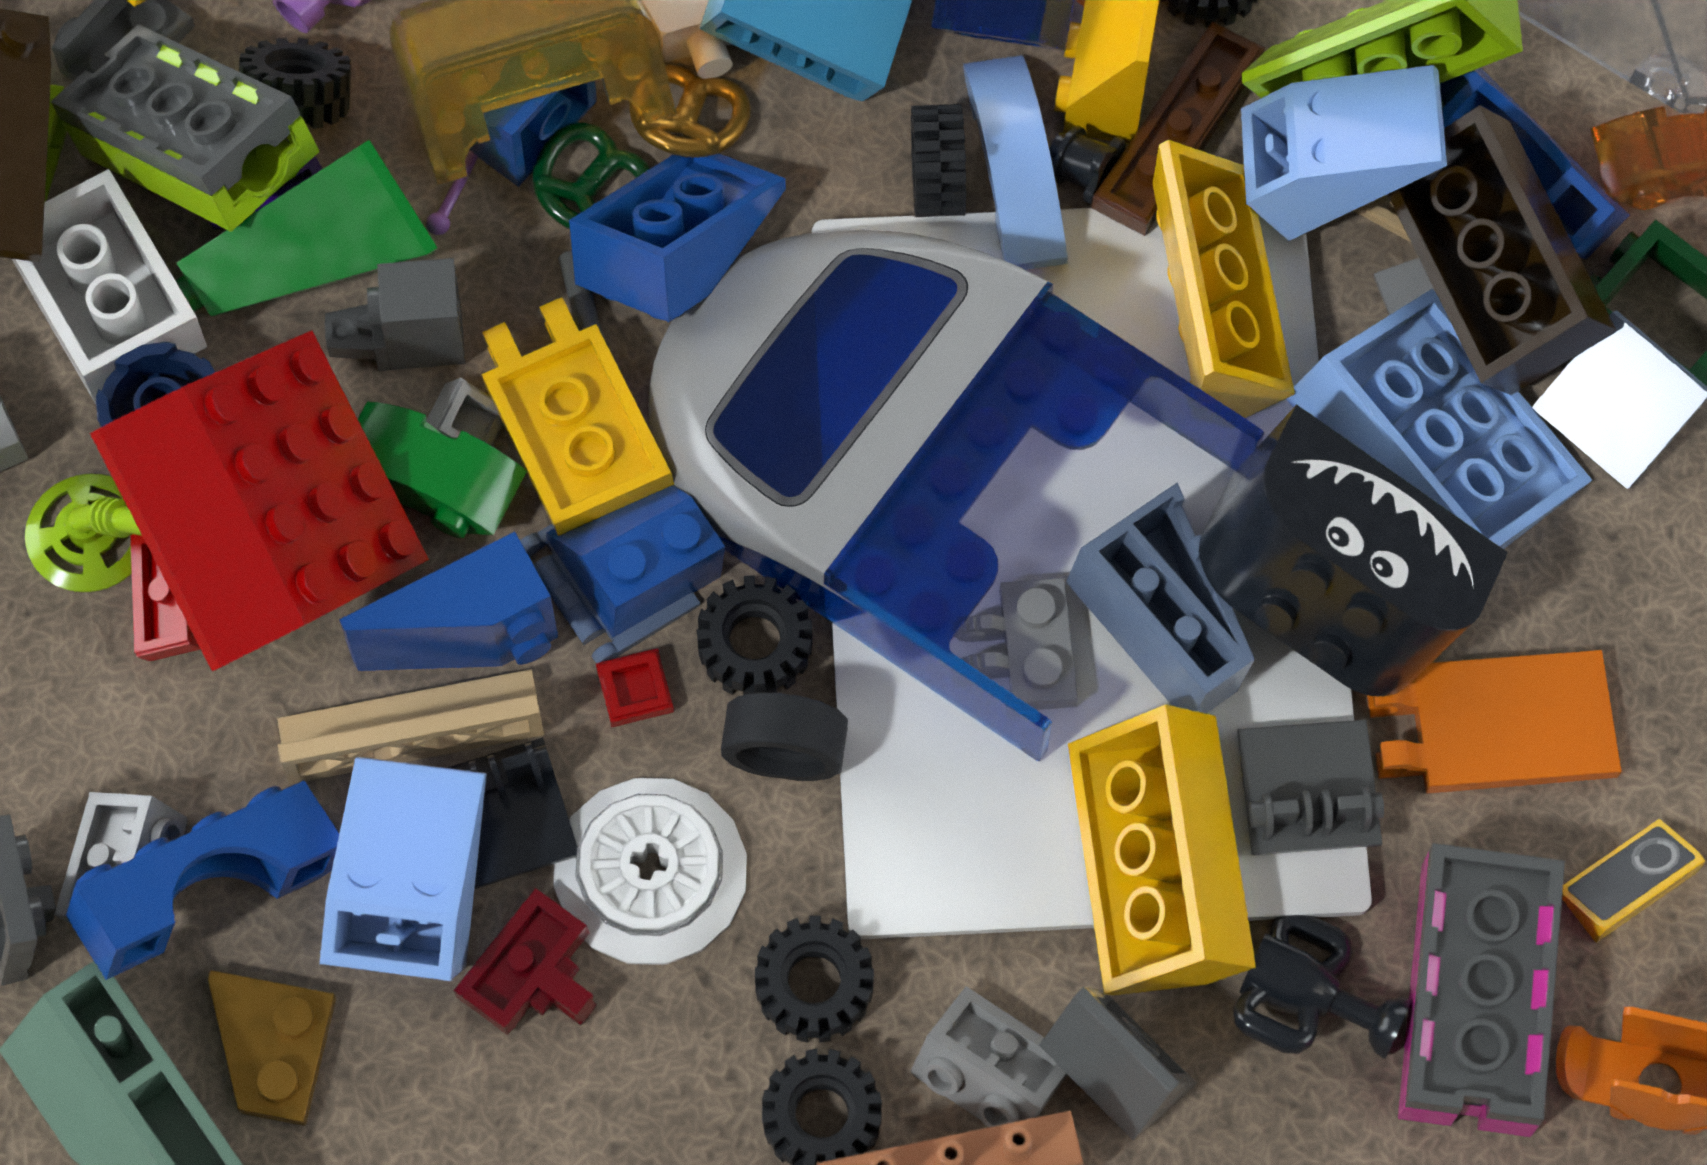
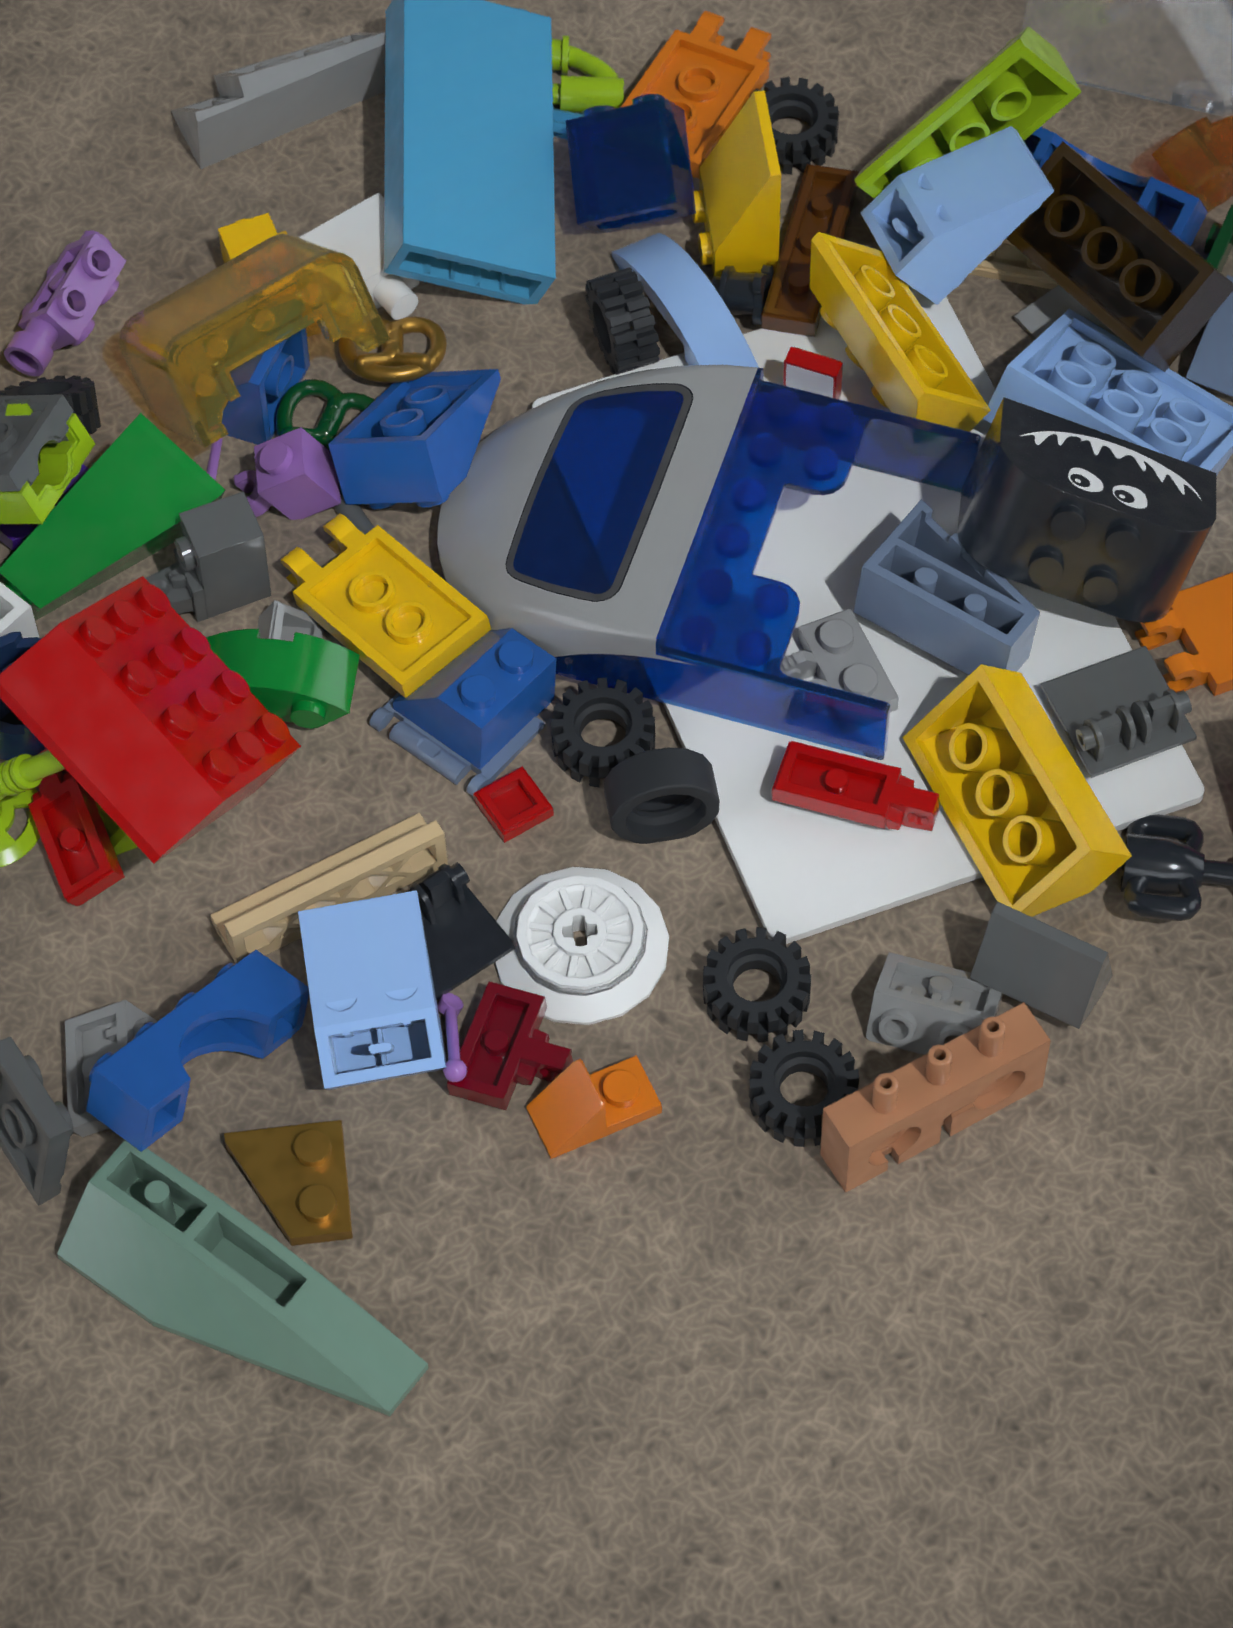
camera: 15 degrees left, 10 degrees down
blue slope [339,532,558,671] -> none
none -> medium lavender brick [234,427,341,520]
none -> medium lavender hinge [437,993,467,1082]
none -> orange slope [526,1055,662,1159]
none -> red hinge [772,741,940,831]
none -> tile [783,347,843,410]

